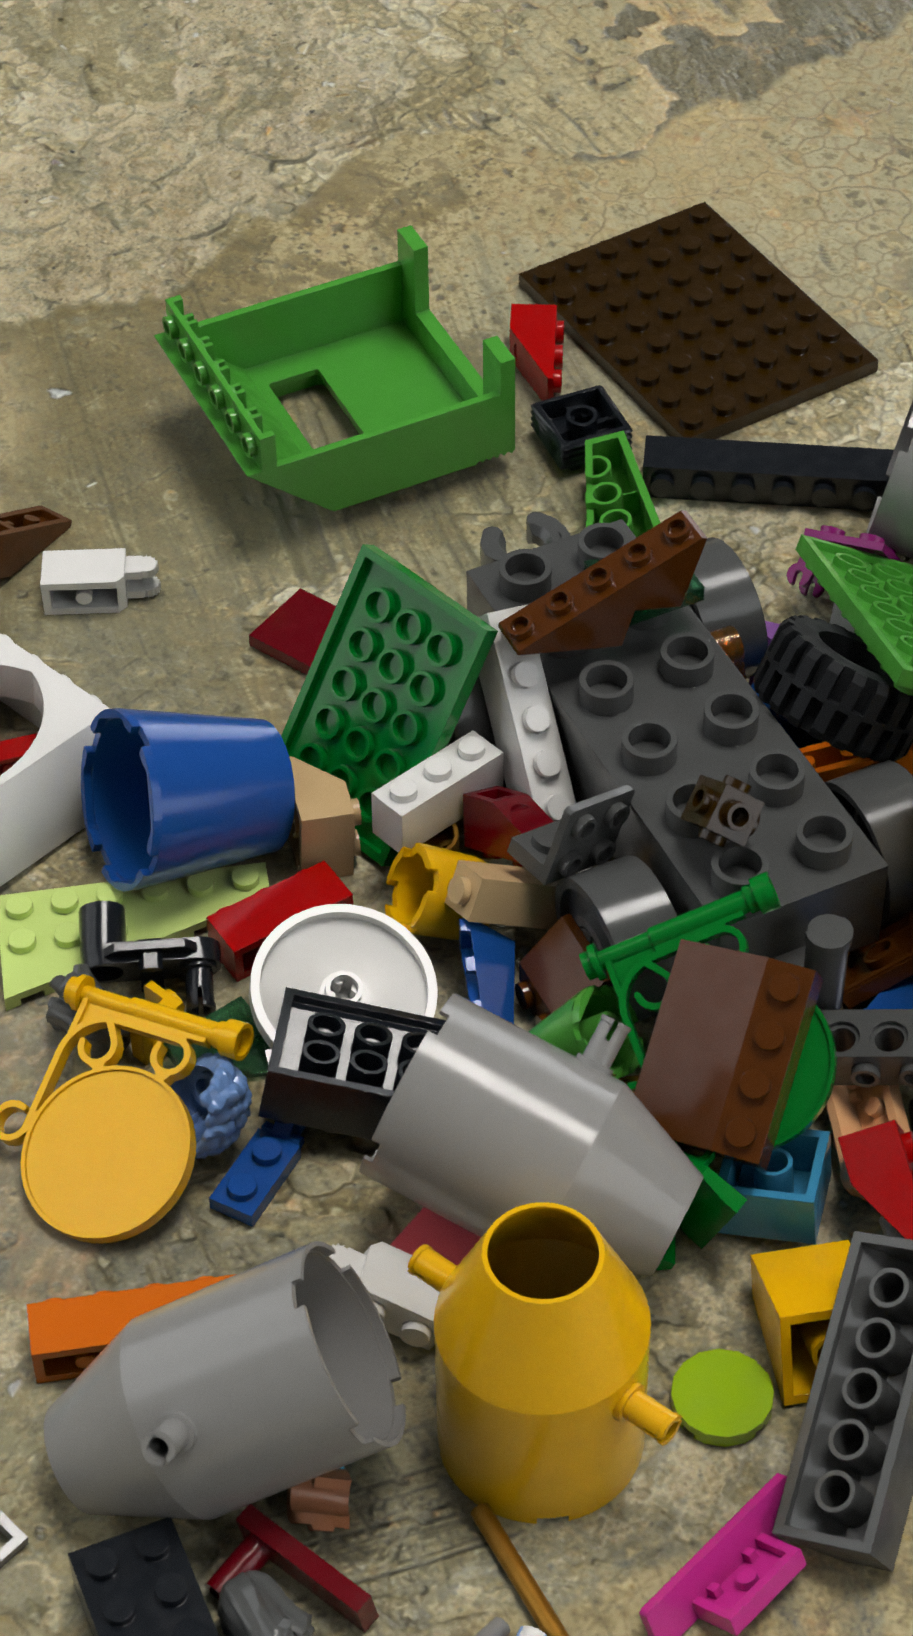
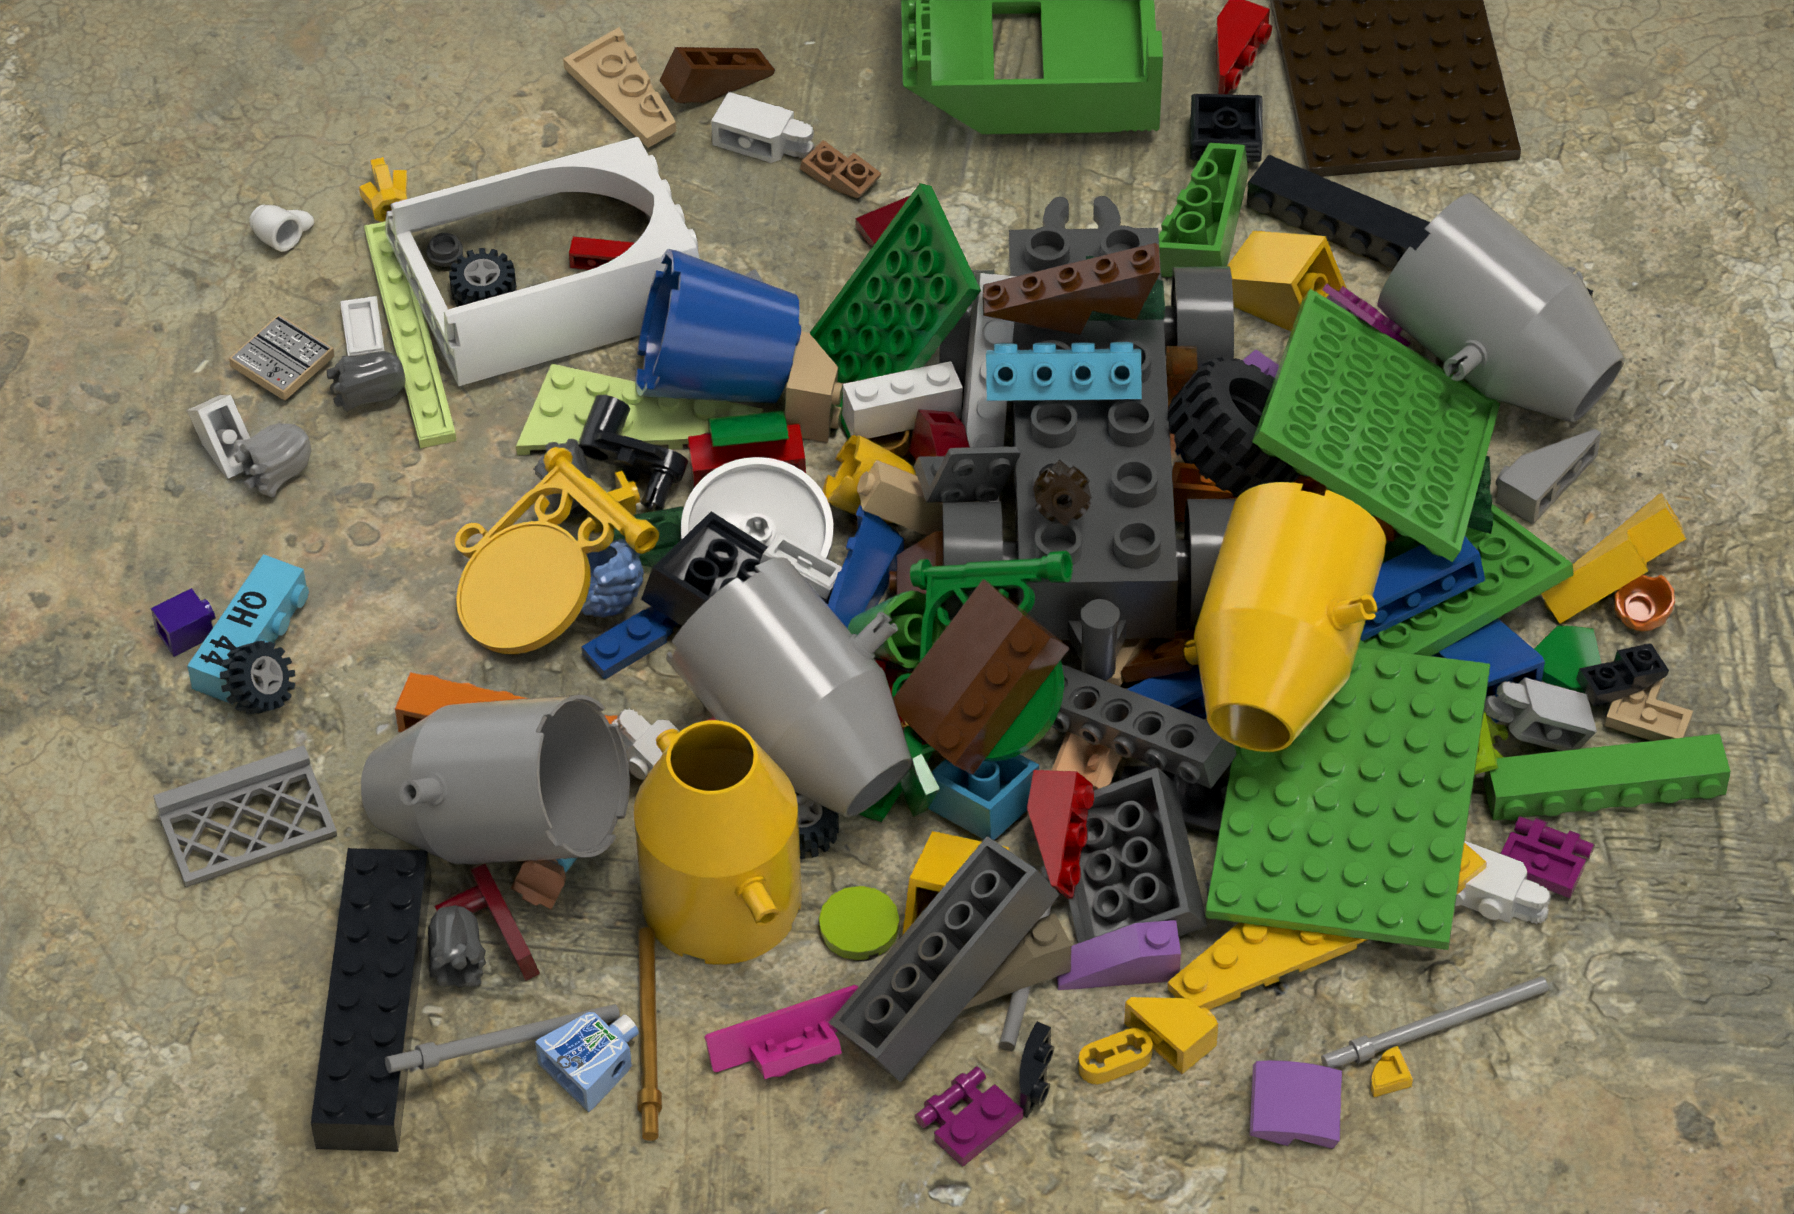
camera: 25 degrees right, 5 degrees up
none -> green slope [708,411,789,447]
none -> white tile [760,533,842,599]
none -> medium nougat slope [800,140,881,198]
none -> medium azure brick [986,342,1142,401]
none -> yellow slope [1227,231,1347,331]

